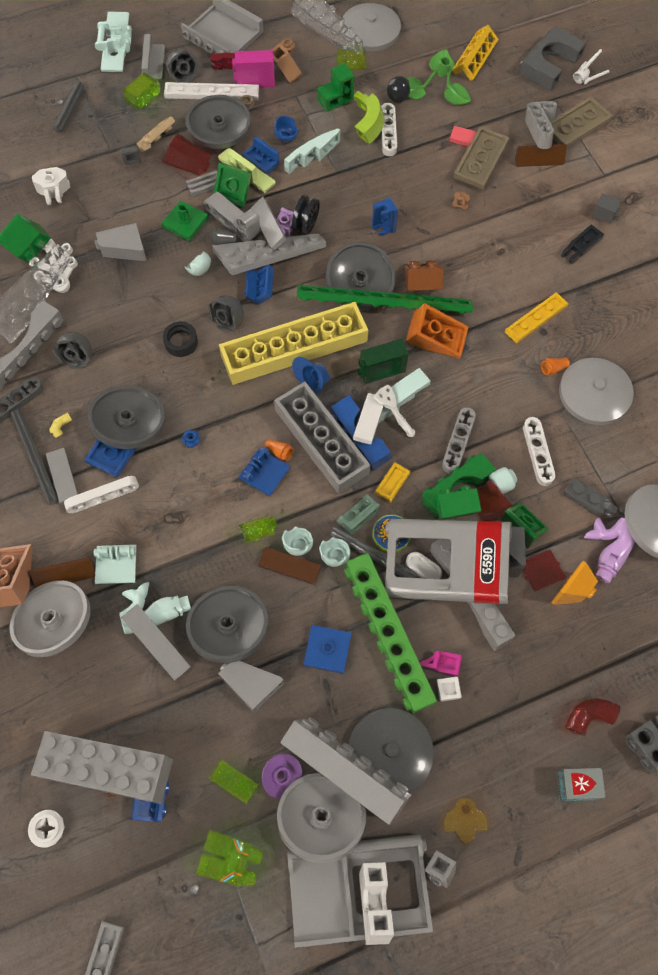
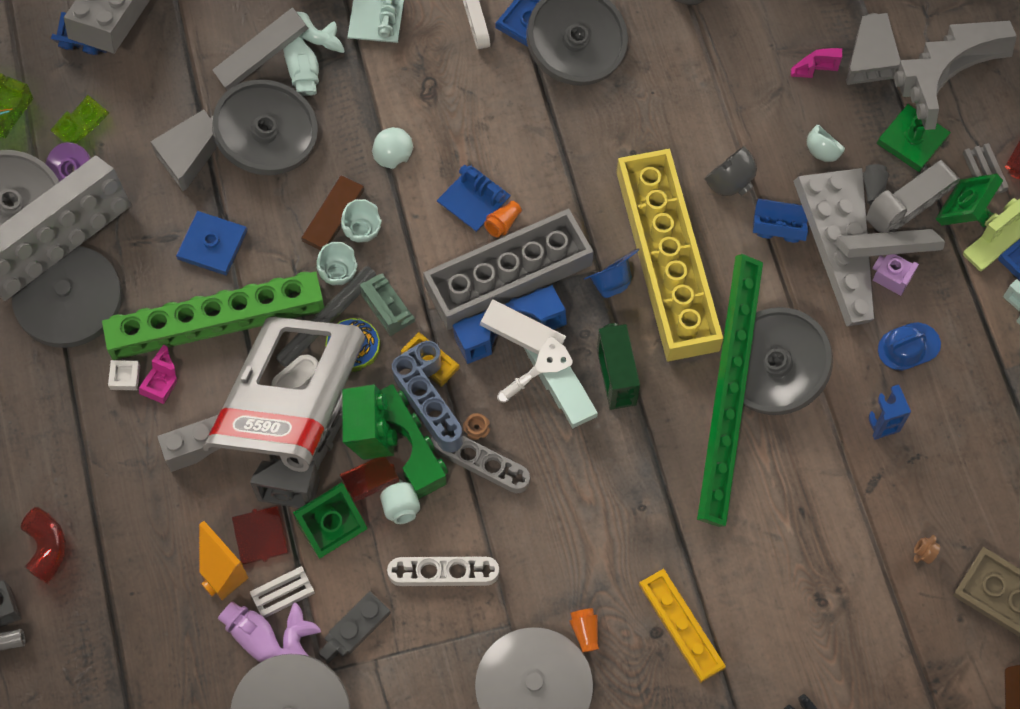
camera: 100 degrees right, 0 degrees up
black tyre [163,321,198,357] -> none
blue plate [182,430,200,448] -> none
clear neon green hips [239,516,277,543] -> none
black wheel [292,195,320,235] -> none
dark orange slope [404,260,443,291] -> none
orange slope [406,303,469,358] -> none
none -> white tile [250,566,315,618]
none -> light aqua hair [372,127,414,169]
none -> sand blue beam [392,341,463,452]
none -> medium nougat plate [463,413,490,440]
none -> dark pink slope [791,48,842,78]
none -> blue piece [878,322,941,371]
none -> light grey arch [894,21,1017,130]

